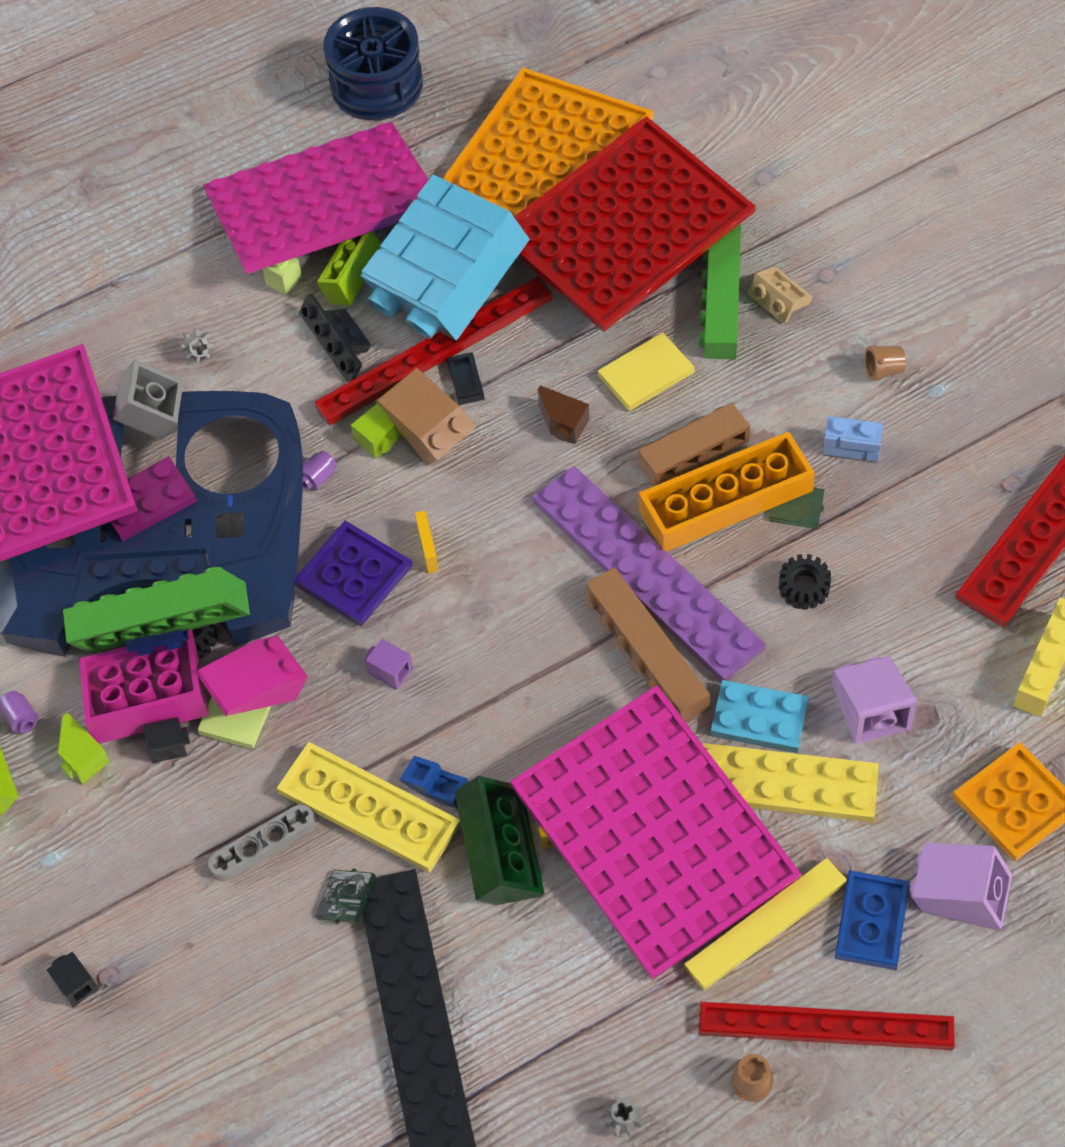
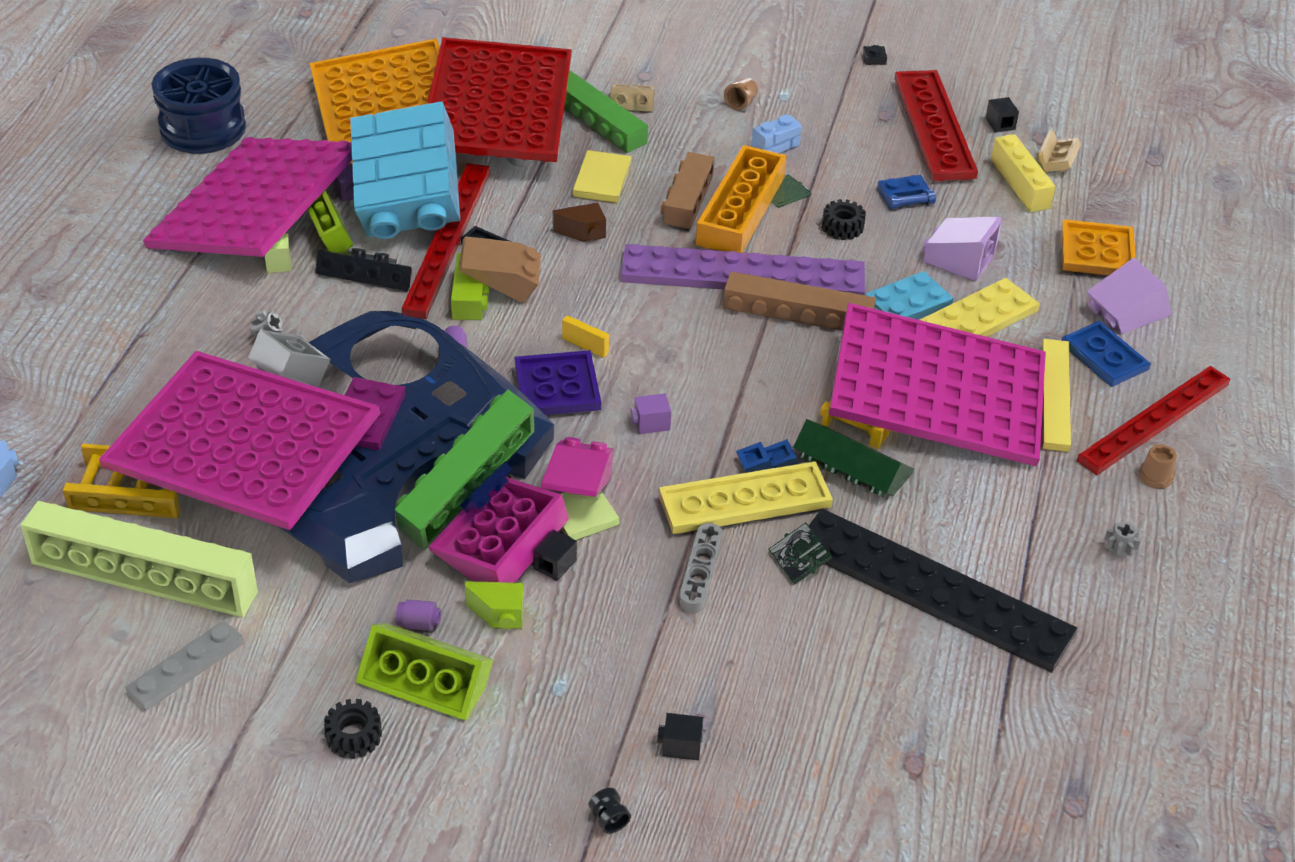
camera: 50 degrees left, 15 degrees down
none -> blue plate [877,175,936,210]

